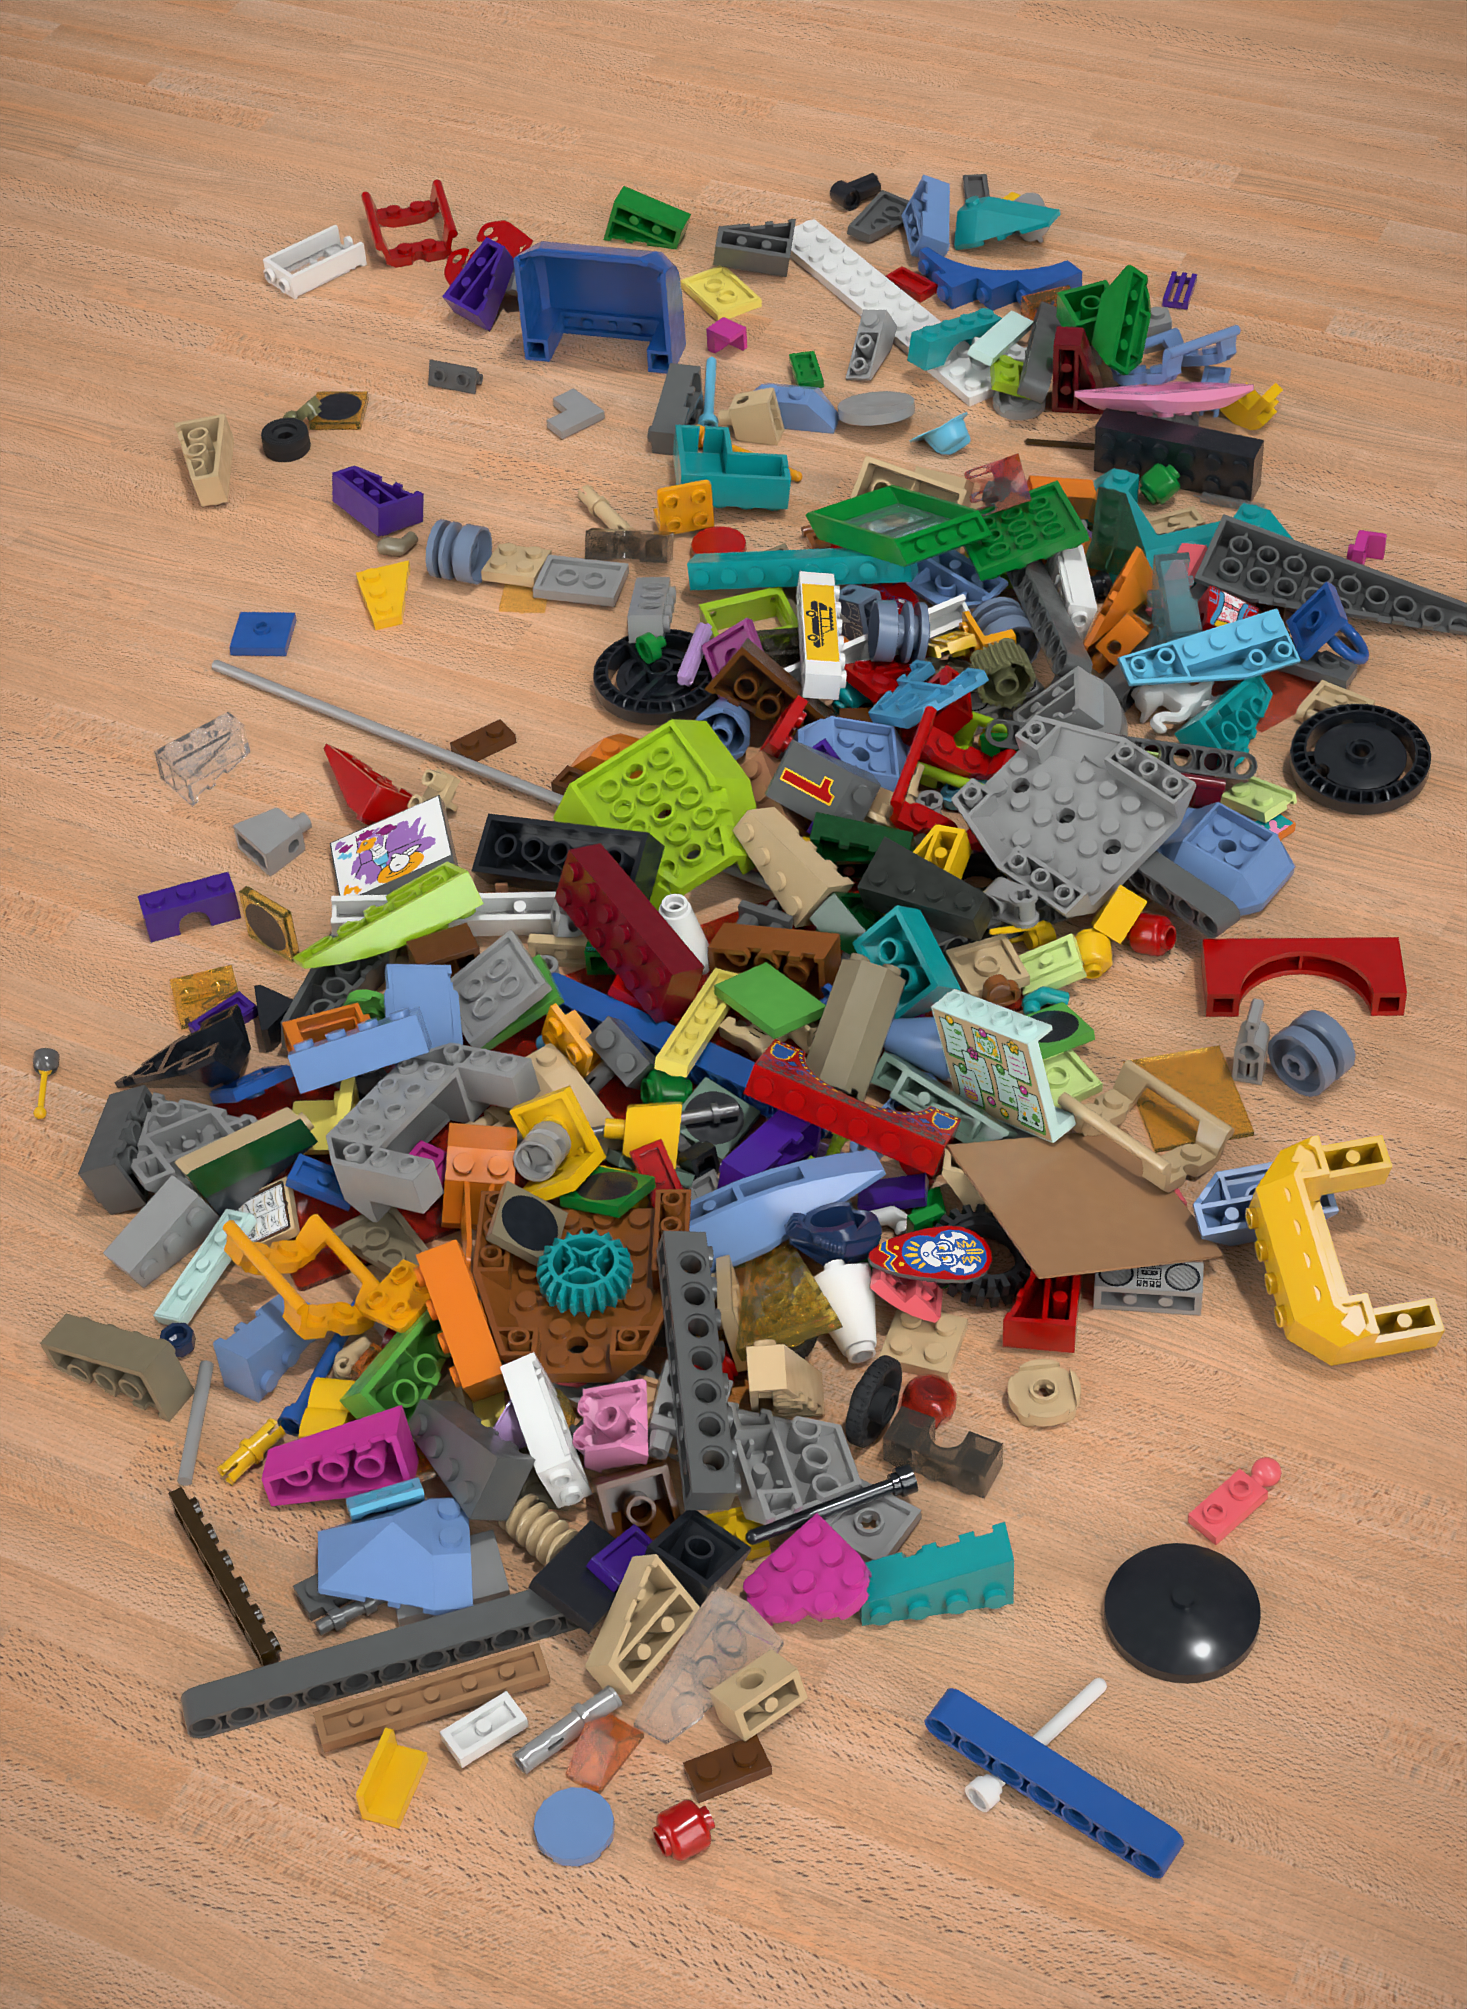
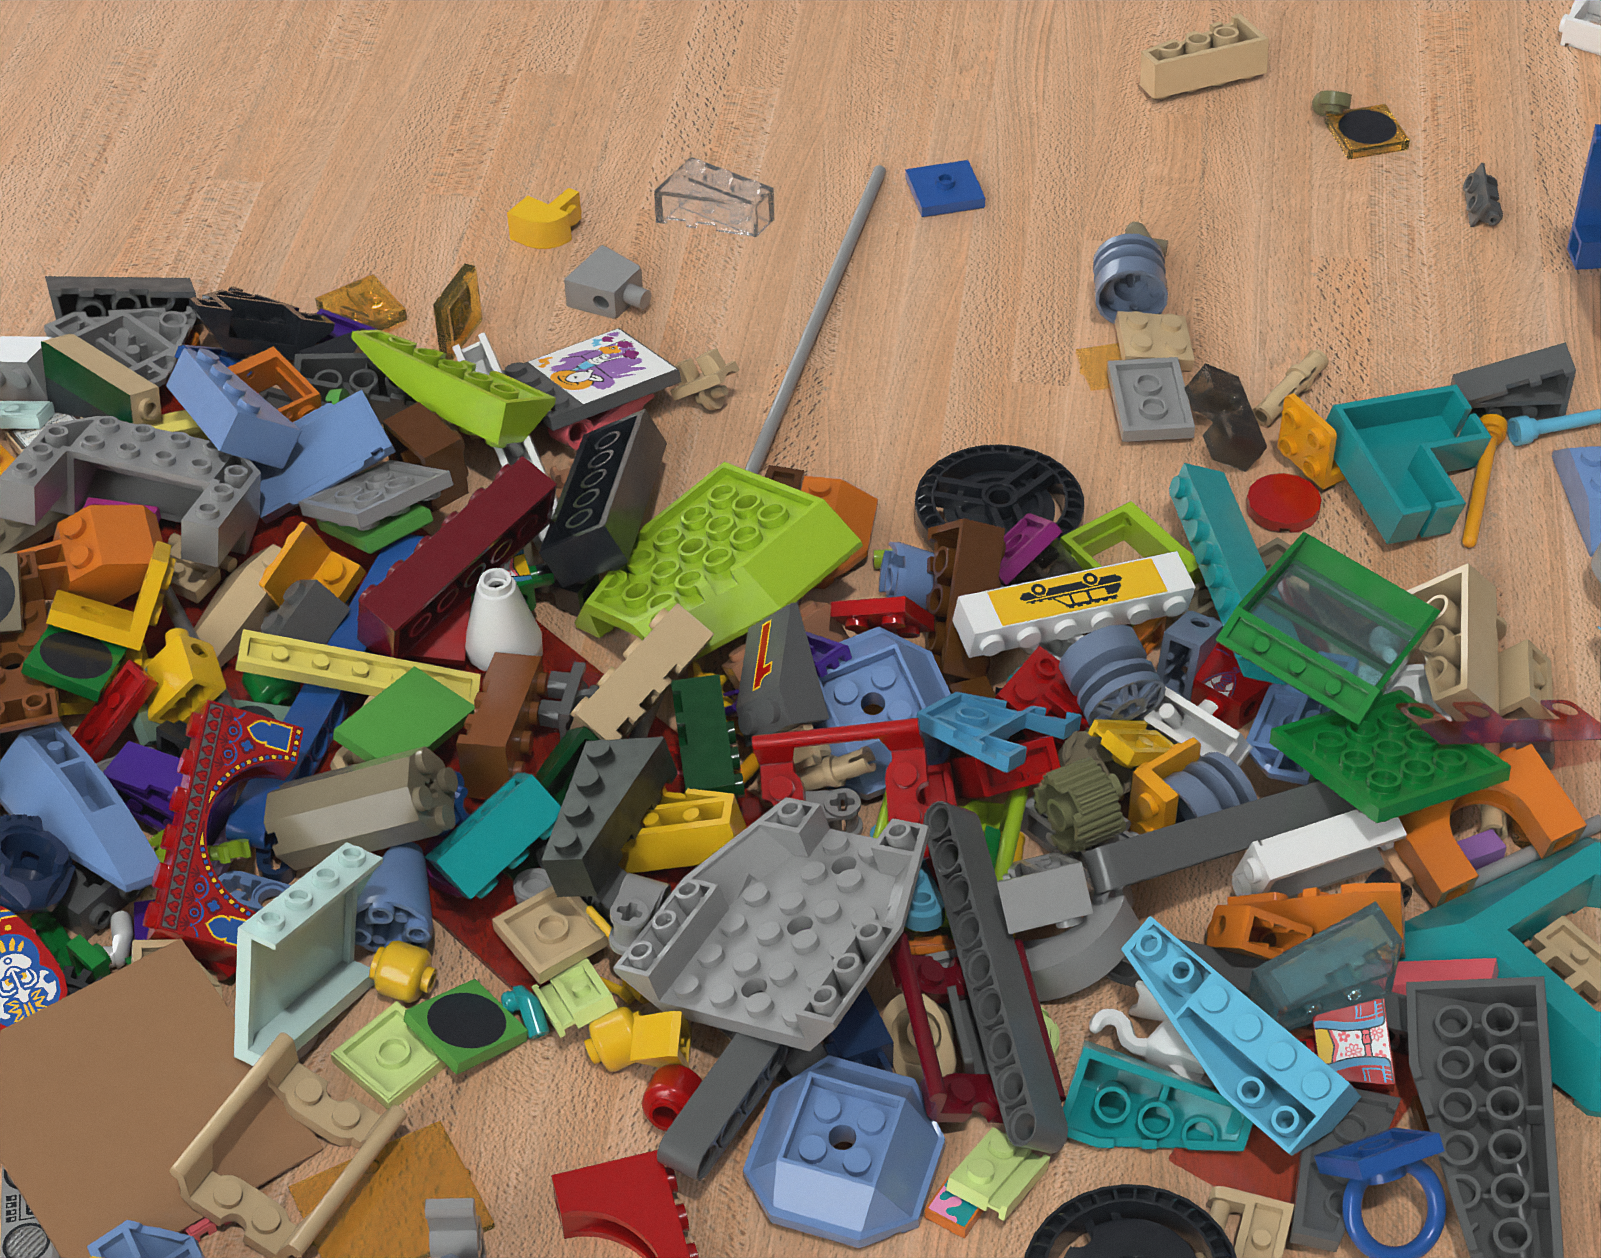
camera: 70 degrees right, 0 degrees up
hinge [33,1048,60,1119] -> none
dark purple arch [138,872,241,943] -> none
black tyre [261,418,311,462] -> none
red wedge [323,743,414,826] -> none
dark purple wedge [332,465,424,537] -> none
yellow wing [356,560,411,631] -> none
reddish brown plate [450,719,517,762] -> none
light grey wheel [513,1121,571,1182] -> none
light grey tile [546,388,605,439] -> none
light grey brick [627,577,676,643] -> none
green tile [635,632,666,664] -> none
lavender axle [677,622,712,686] -> none
tan torso [718,388,785,445] -> none
dark orange tile [982,974,1021,1007] -> none
clear green wedge [1084,486,1146,575] -> none
none -> yellow brick [507,188,582,249]

